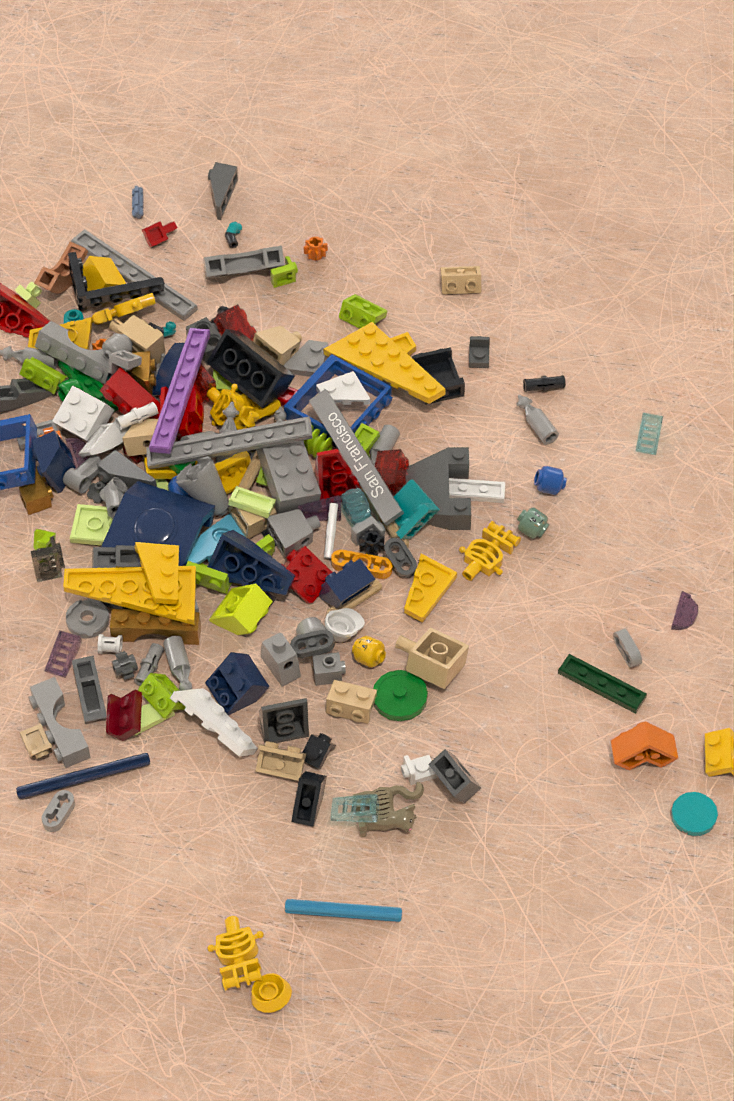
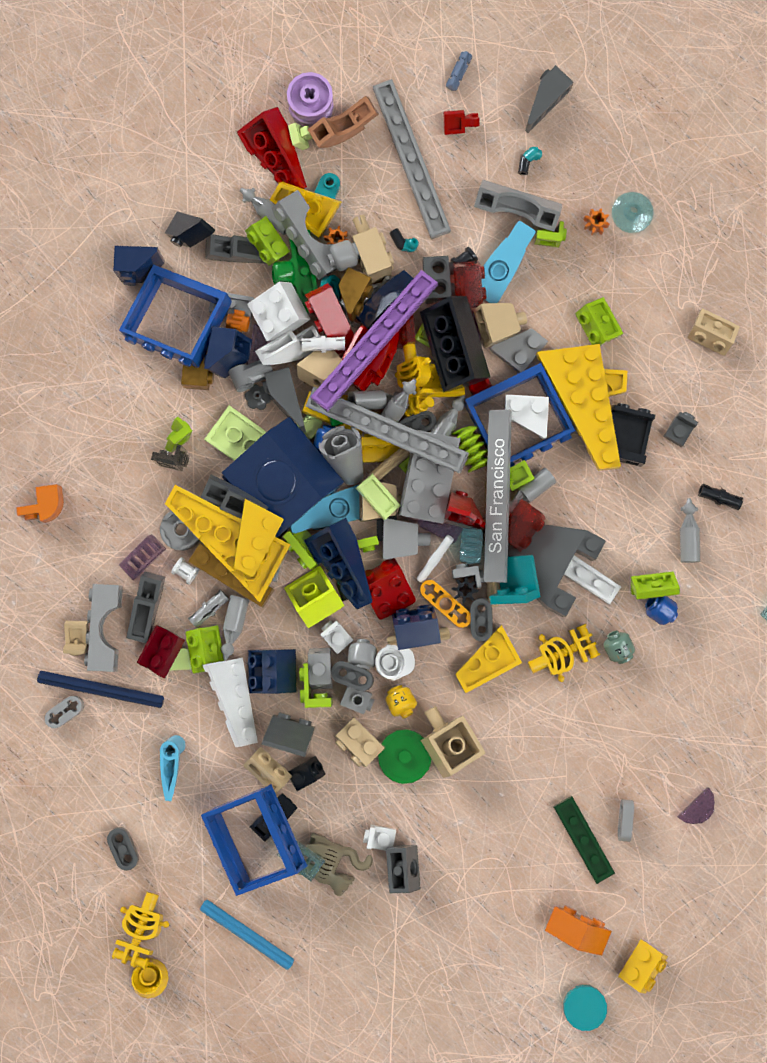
camera: 25 degrees right, 30 degrees up
black bracket [68,252,165,311] -> none
yellow slope [83,256,126,291] -> none
yellow torso [92,293,156,325] -> none
light grey piece [99,477,128,518] -> none
light grey bracket [108,350,142,374] -> none
dark grey gear [111,651,138,680] -> none
none -> dark grey plate [107,827,139,871]
none -> medium azure piece [160,735,186,801]
none -> blue window [201,784,307,896]
none -> lavender wheel [287,72,334,128]
none -> lime bracket [299,663,333,708]
none -> white bracket [320,620,354,654]
none -> medium azure piece [469,221,536,303]
none -> clear light blue dish [612,192,654,233]
none -> lime bracket [630,571,680,599]

